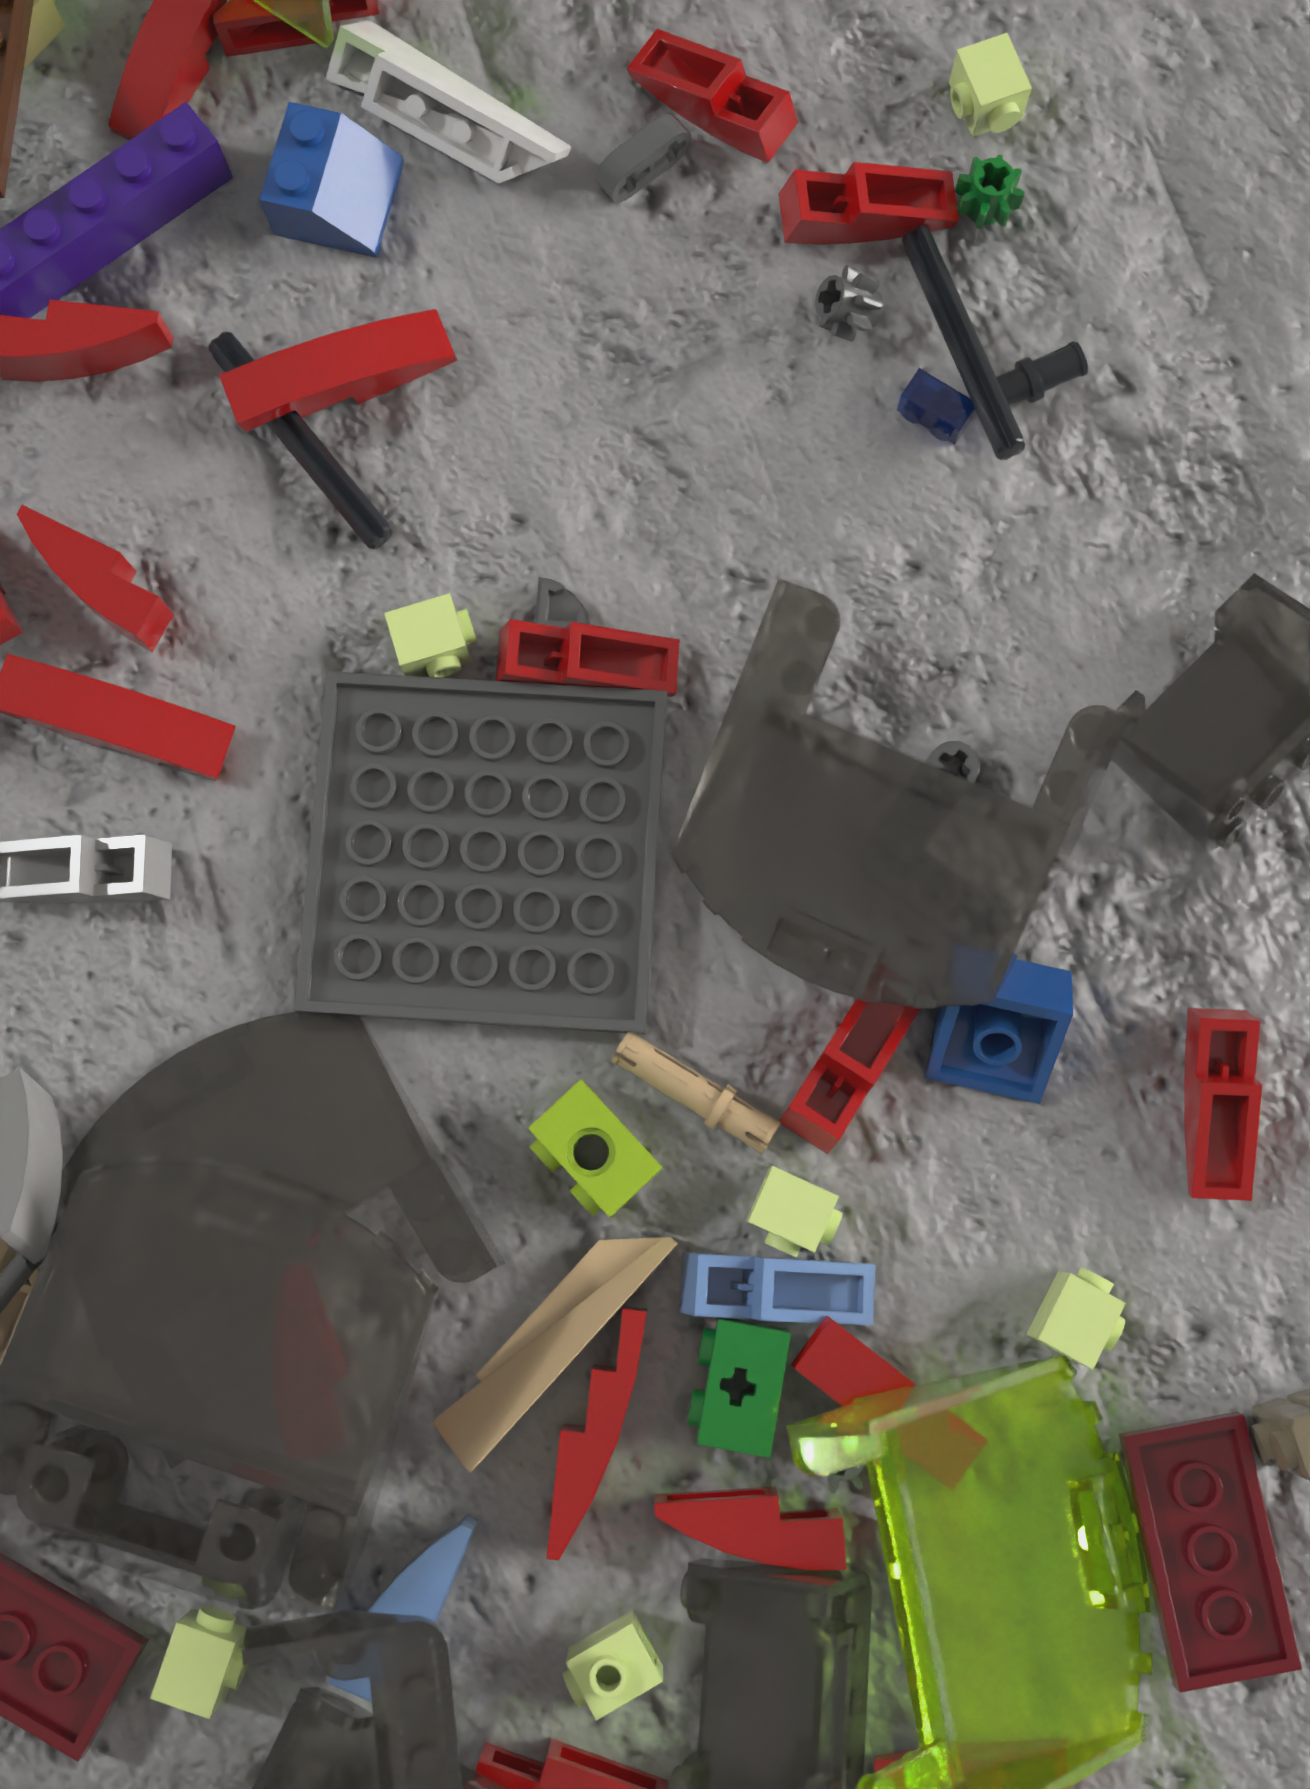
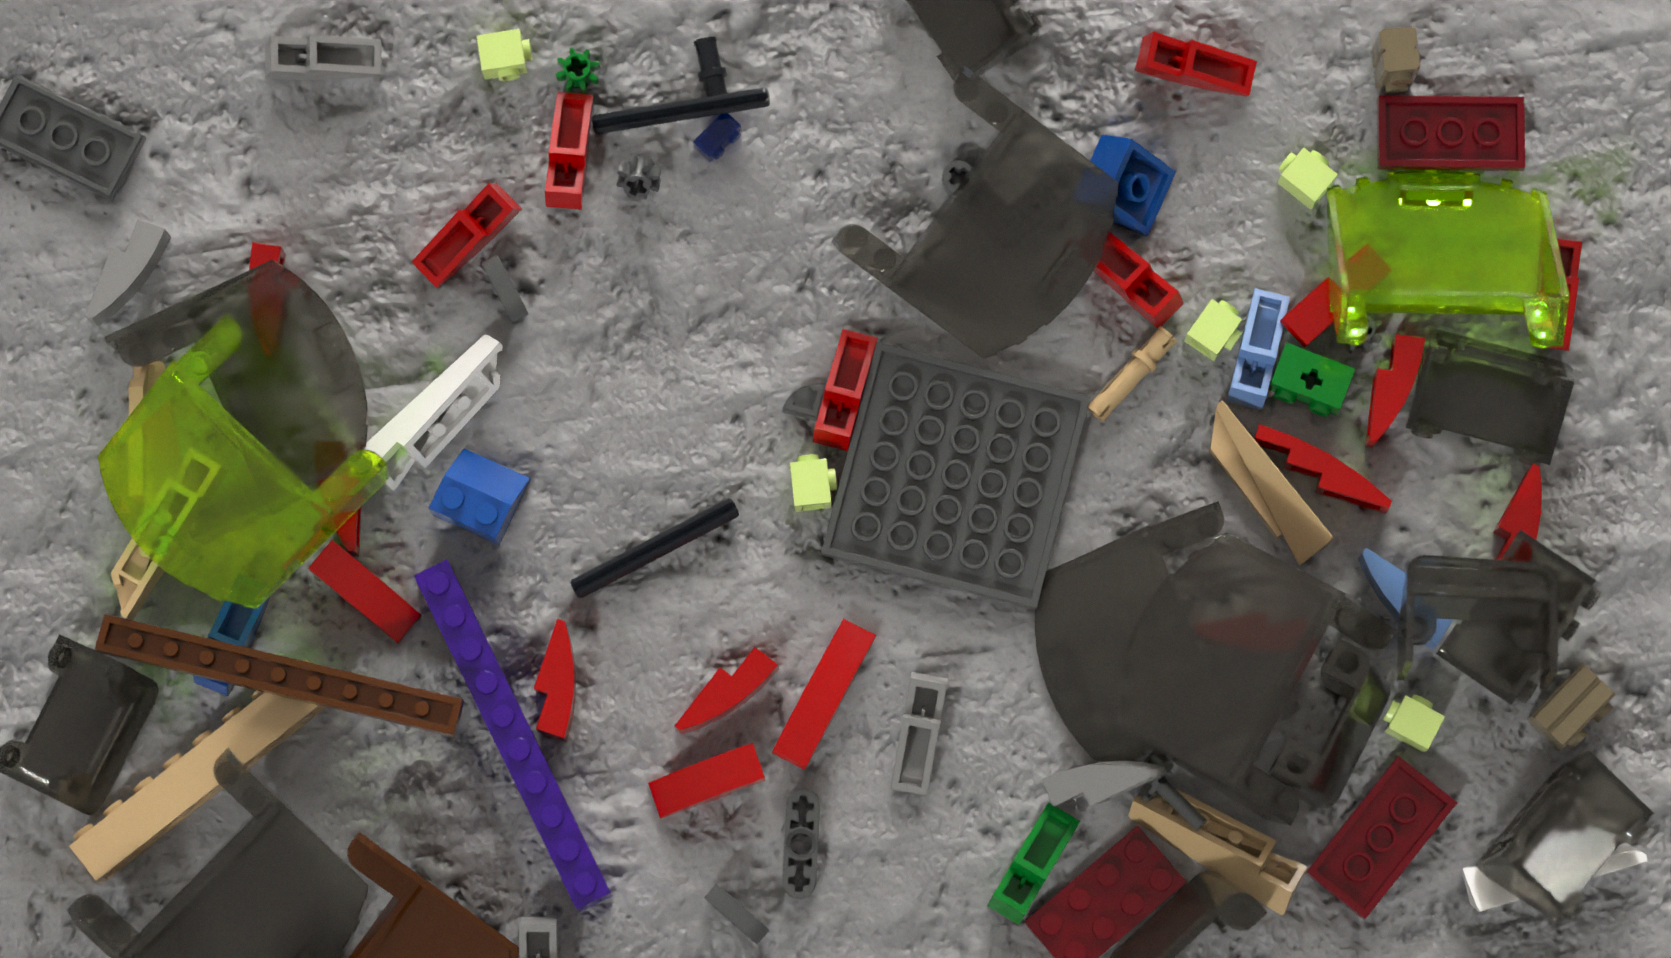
camera: 80 degrees left, 0 degrees up
red slope [219,309,458,432] -> none
lime brick [528,1079,663,1218] -> none
yellowish green brick [562,1610,663,1721] -> none

